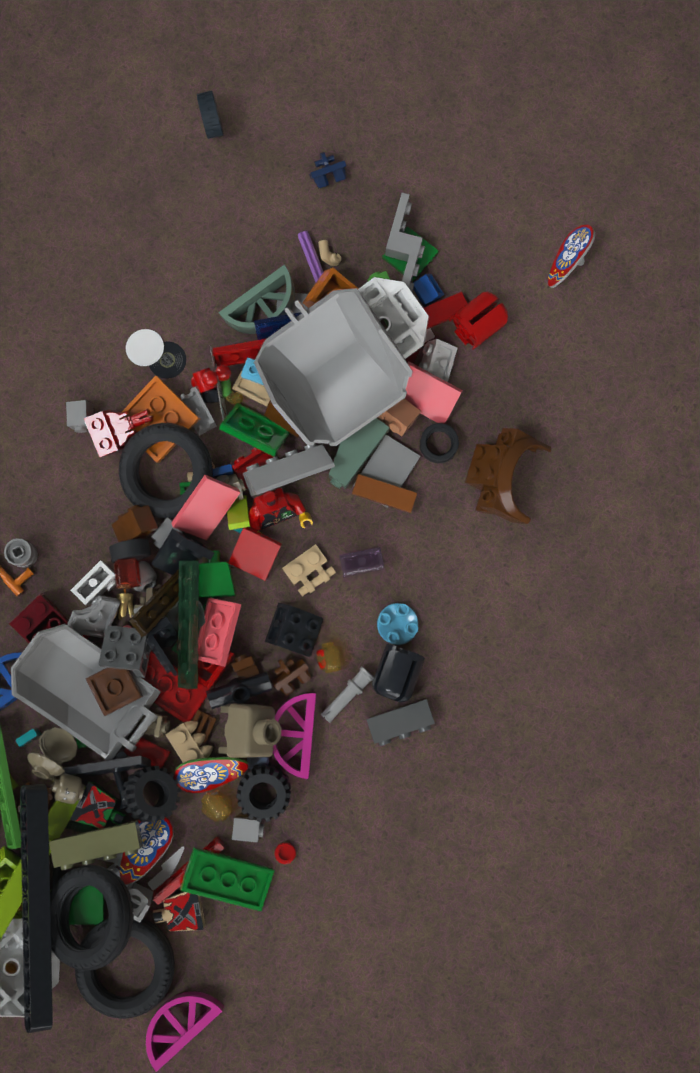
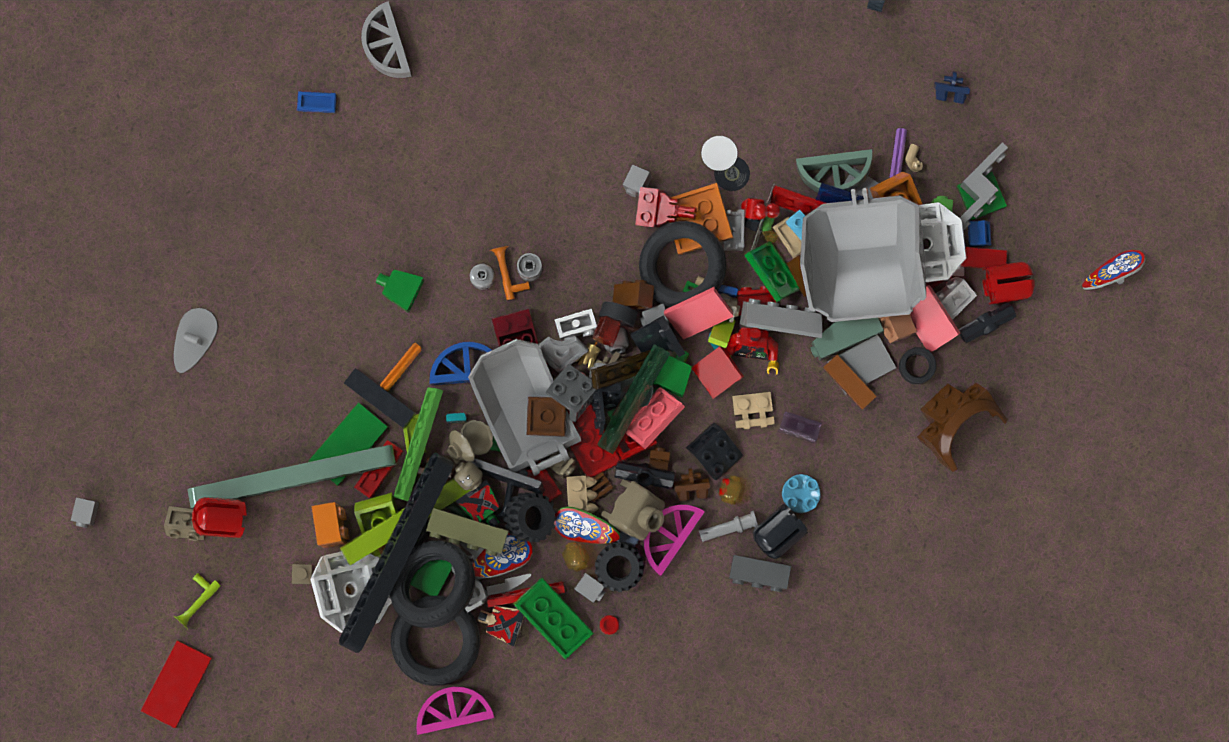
camera: 30 degrees right, 0 degrees up
none -> black piece [958,302,1017,344]

